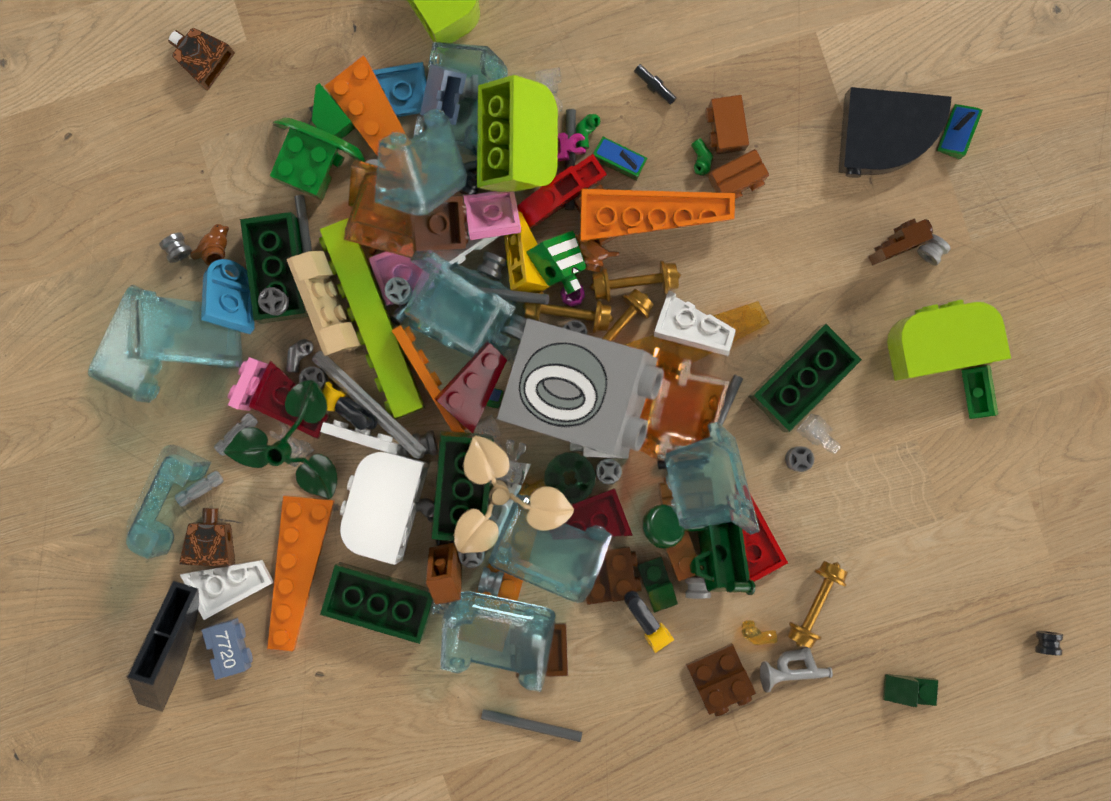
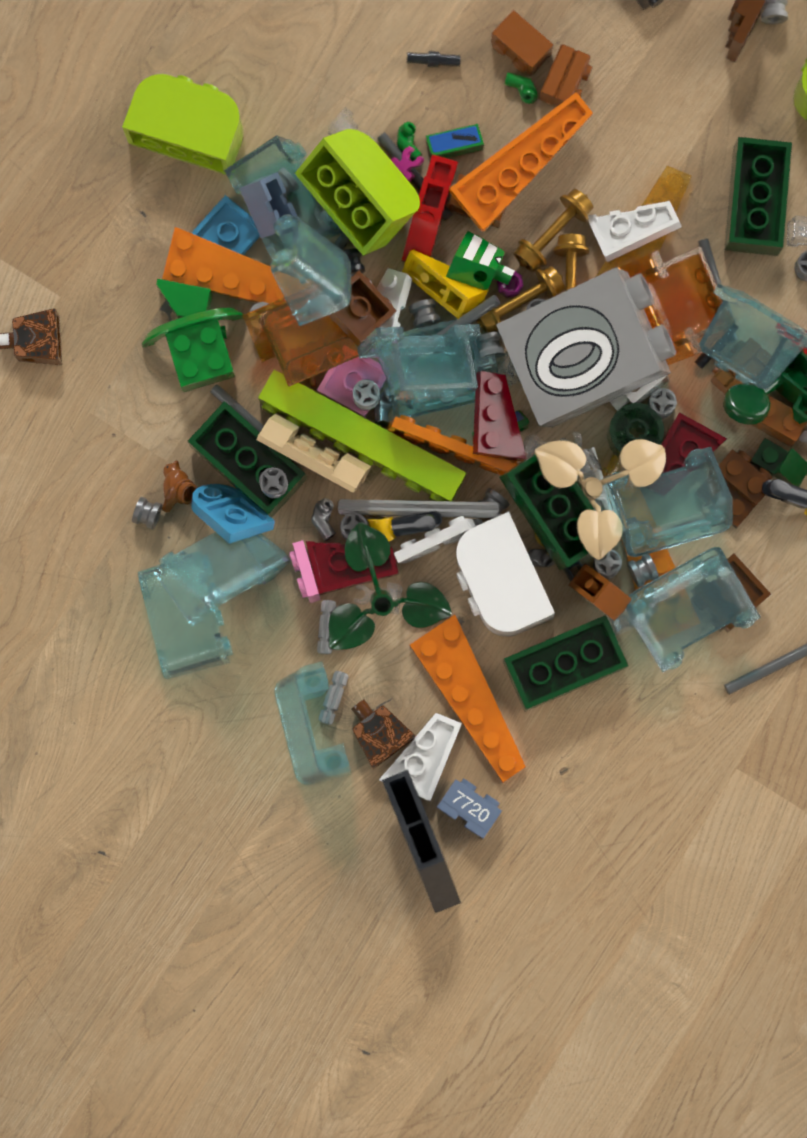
camera: 30 degrees left, 5 degrees down
bright pink plate [464,191,521,240] -> none
dark orange animal [576,233,620,272] -> none

